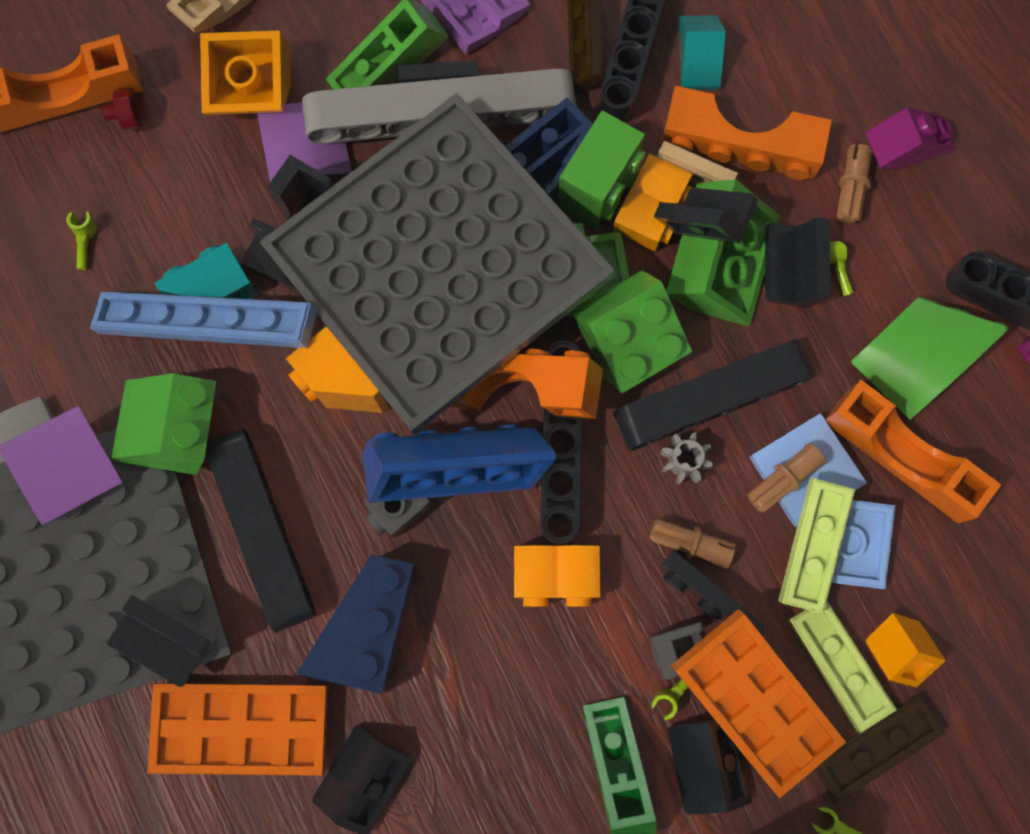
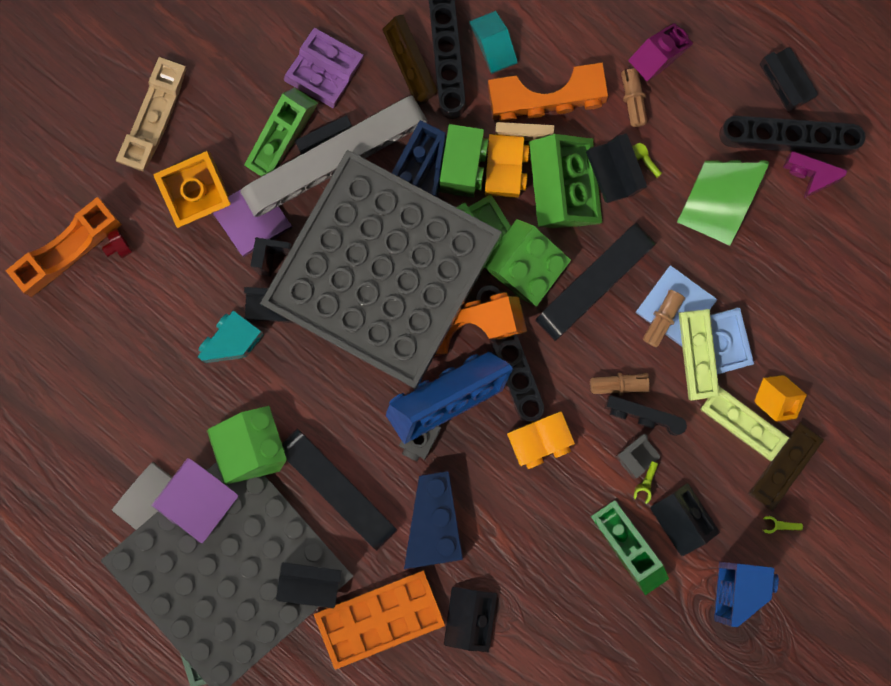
camera: 20 degrees left, 5 degrees up
lime hand [66,211,97,270] -> none
medium blue tile [90,291,318,348] -> none
light orange slope [286,326,389,413] -> none
black panel [654,188,758,244] -> none
light grey gear [660,432,713,485] -> none
orange plate [671,609,846,799] -> none
orange arch [825,380,1001,524] -> none

